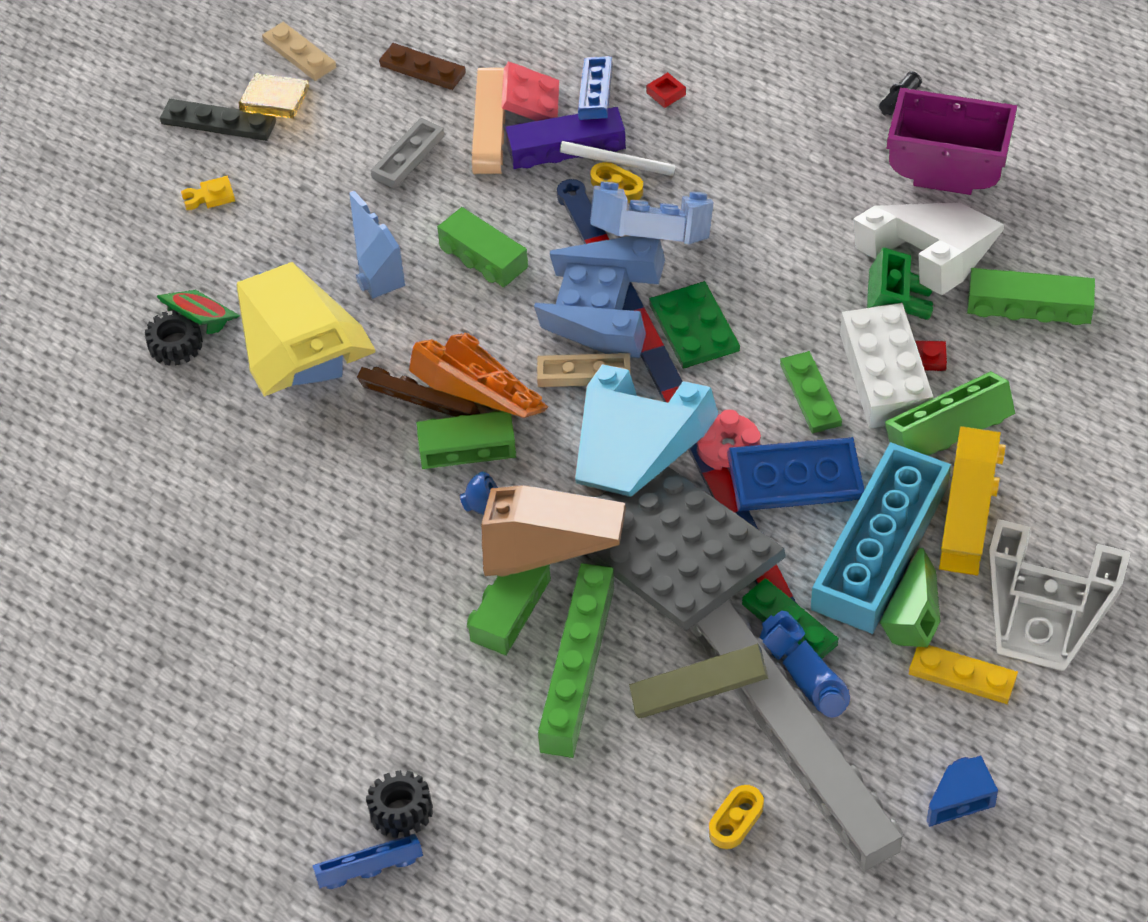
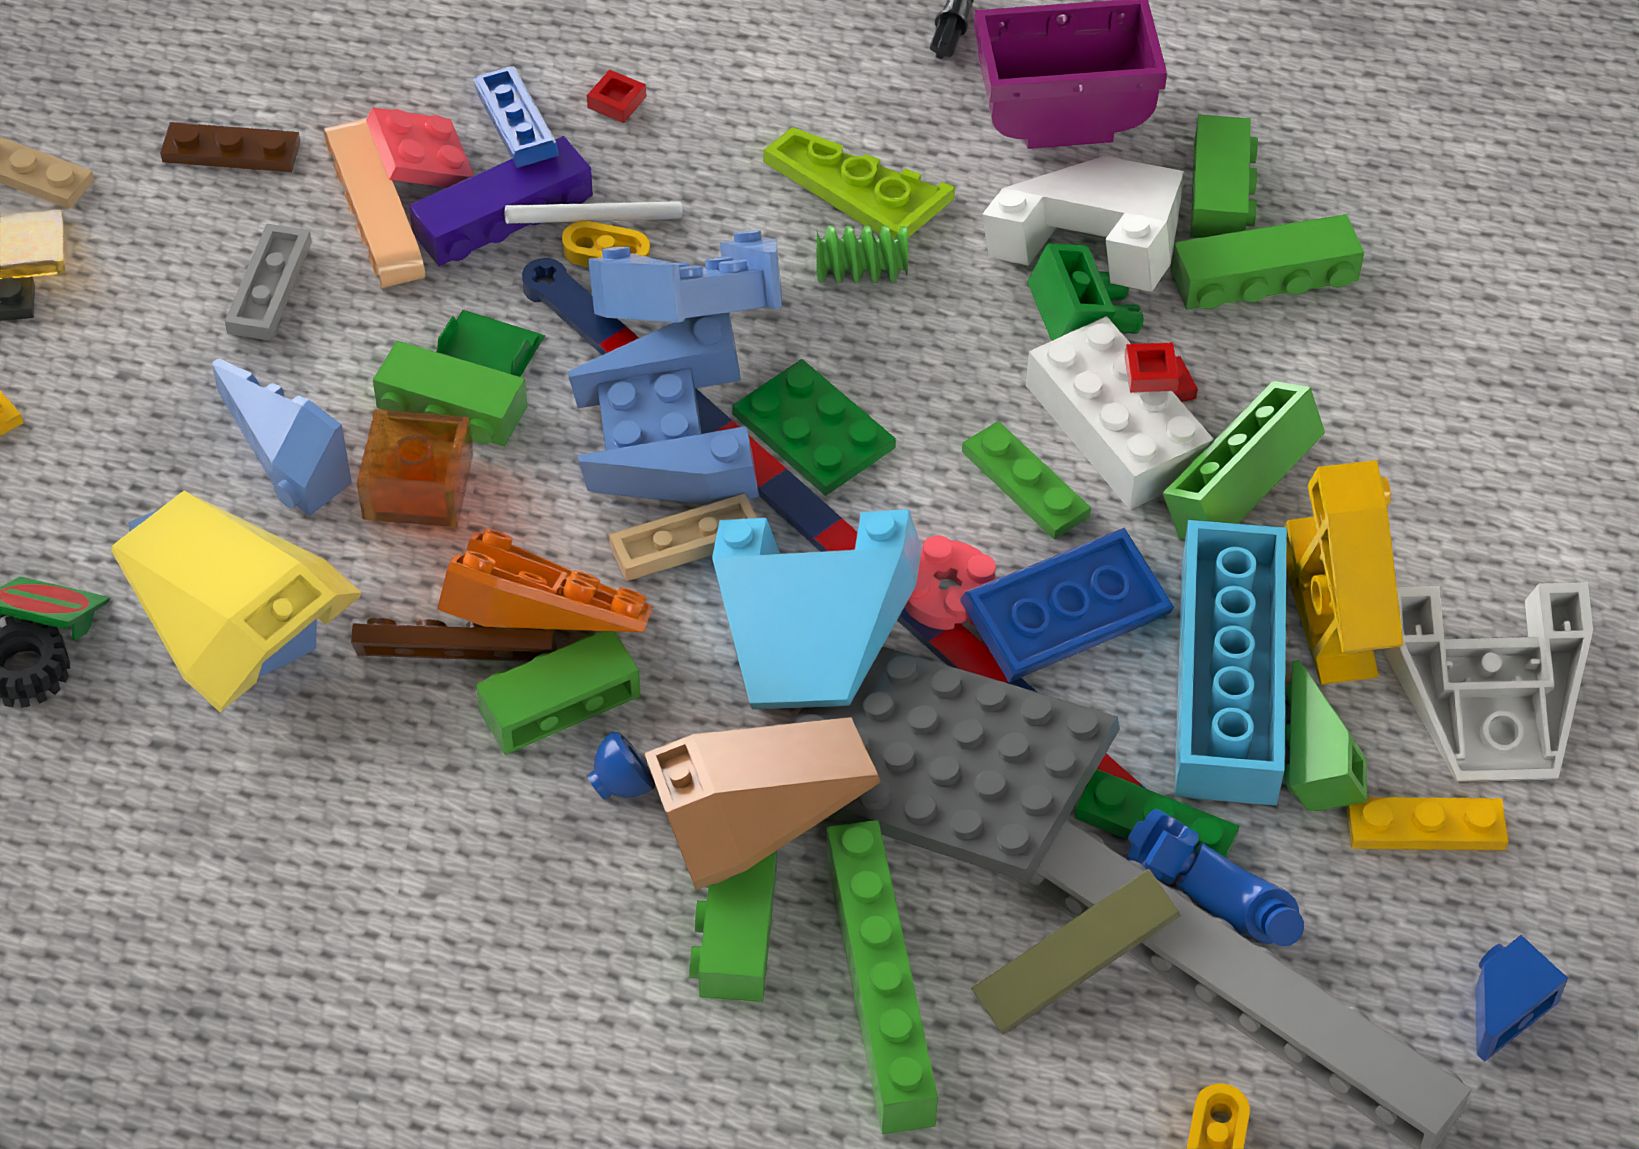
camera: 25 degrees left, 0 degrees up
none -> clear orange brick [357,409,474,528]
none -> green piece [436,310,546,377]
none -> lime wing [763,127,955,239]
none -> bright green piece [816,226,908,283]
none -> red plate [1124,342,1179,393]
none -> bright green brick [1190,114,1258,238]

